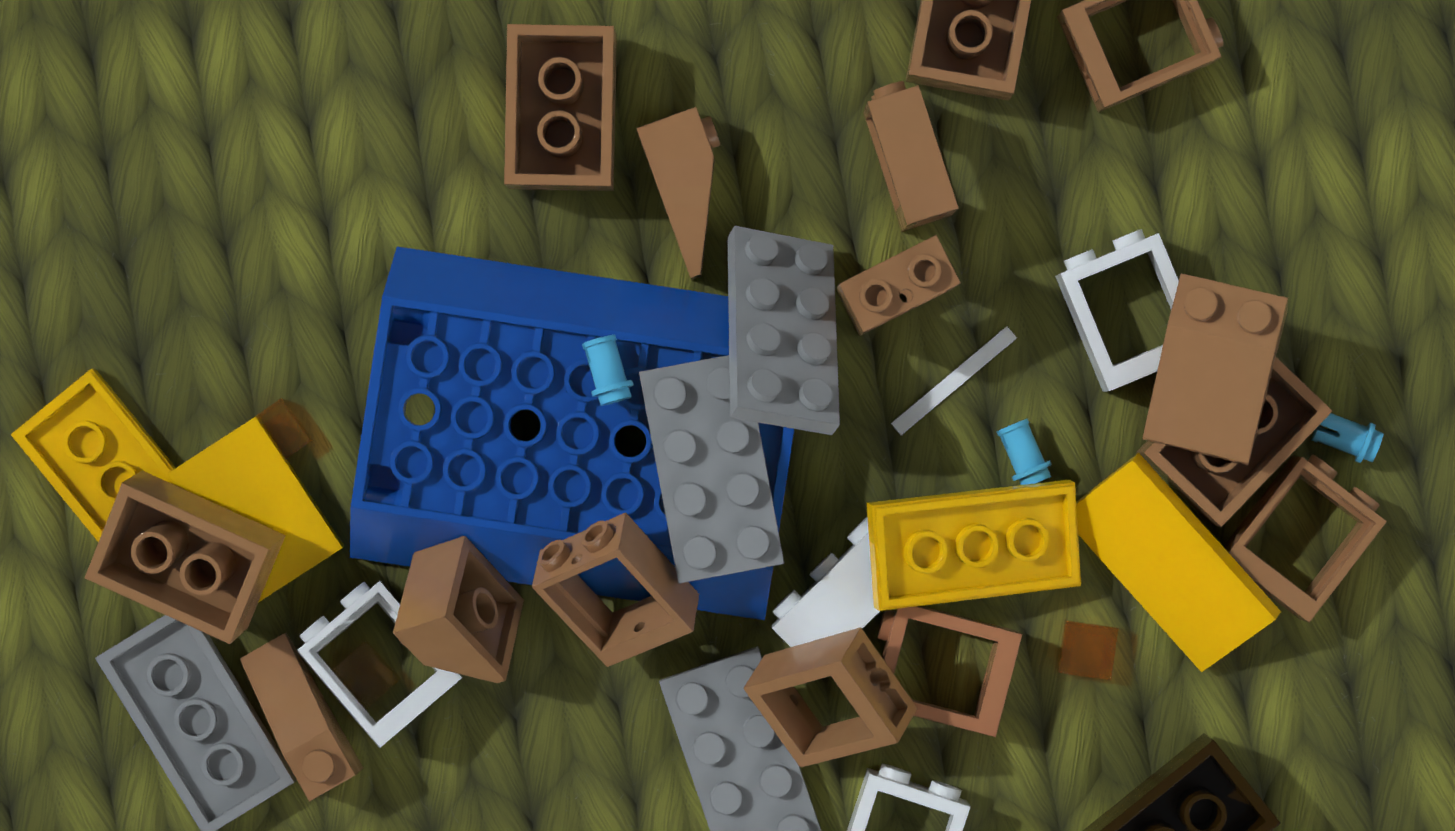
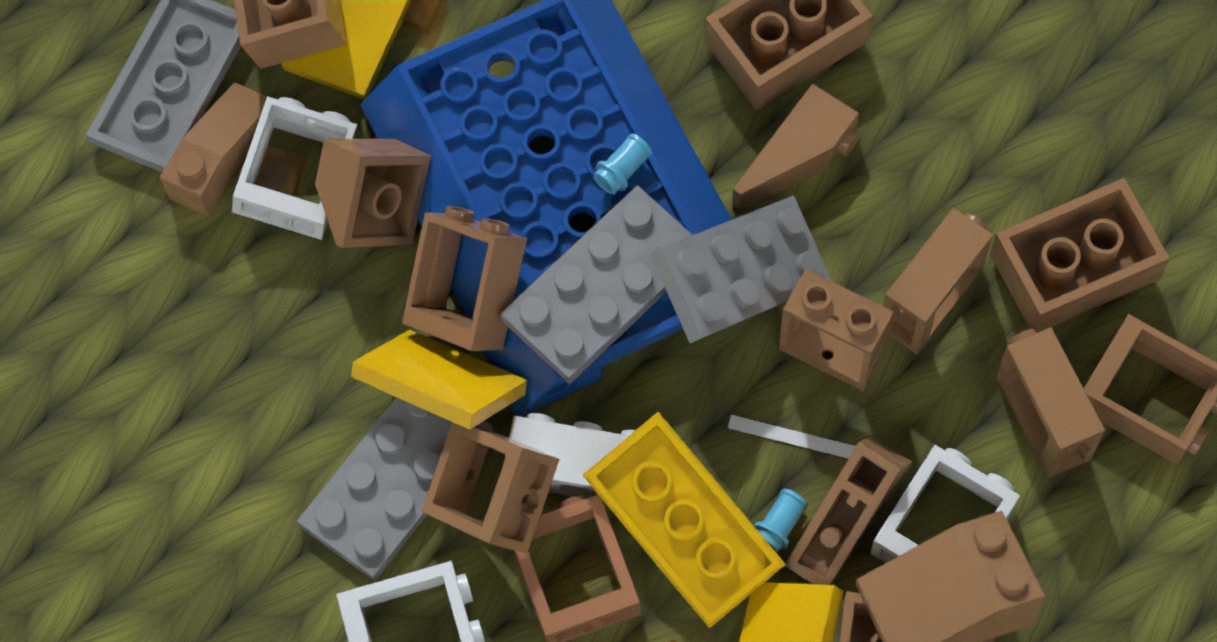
camera: 60 degrees right, 20 degrees down
none -> yellow tile [351,330,527,430]
none -> medium nougat slope [785,436,912,585]
none -> medium nougat window [996,327,1105,479]

